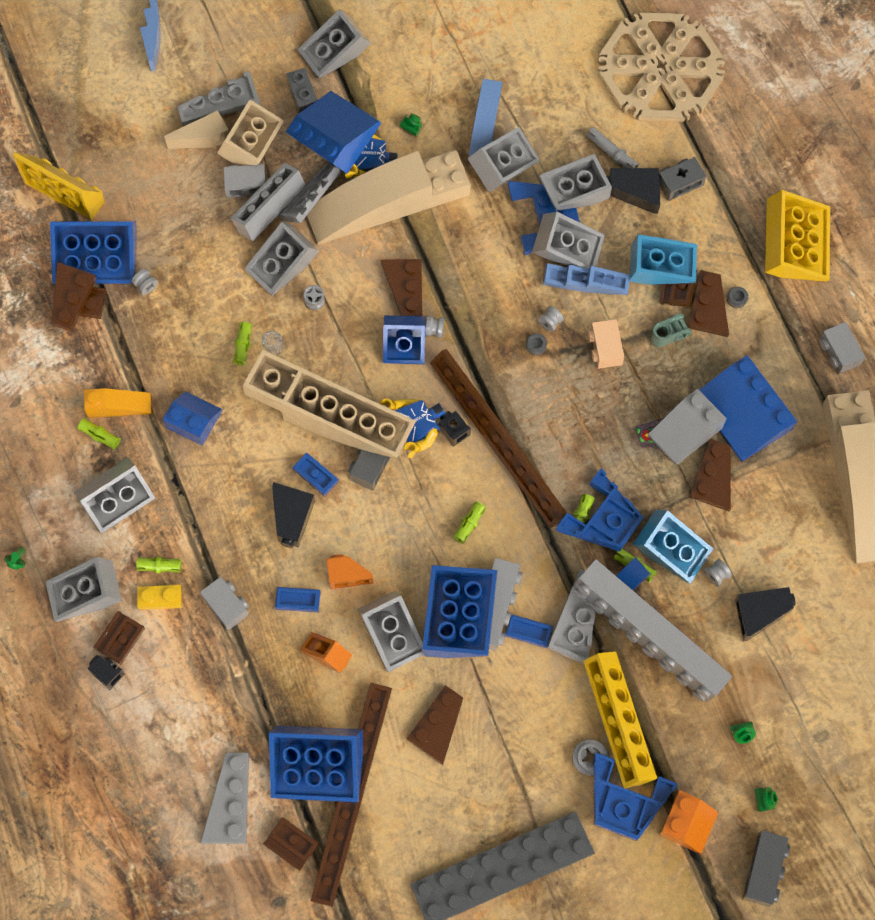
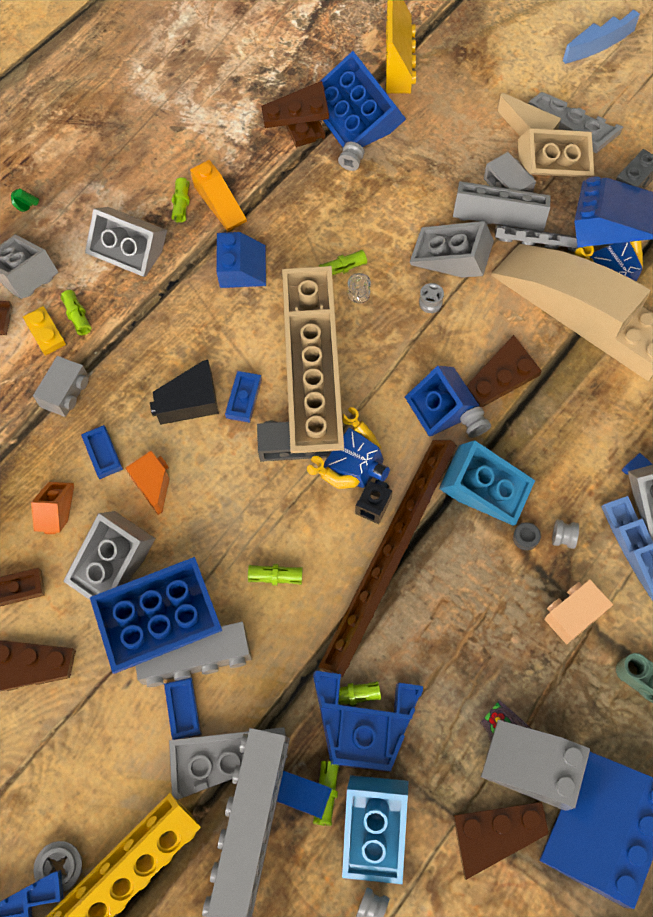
camera: 65 degrees right, 5 degrees down
none -> dark azure slope [439,440,535,526]

